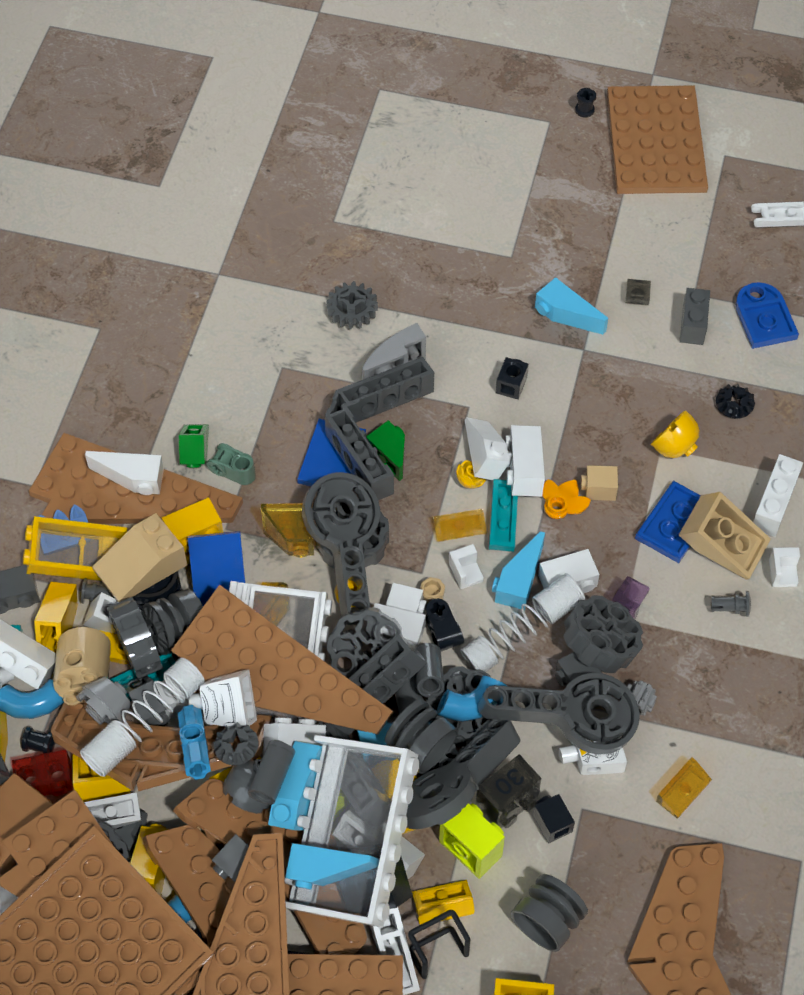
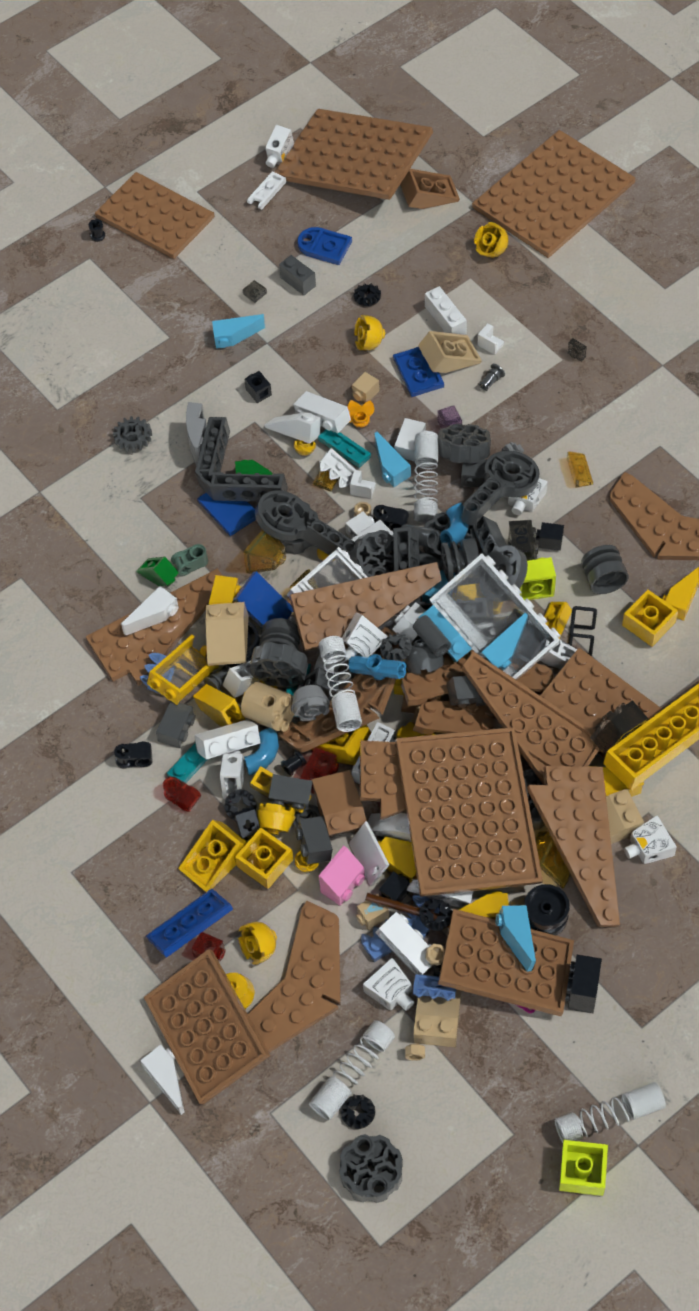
camera: 50 degrees left, 0 degrees up
none -> white plate [319,448,356,488]

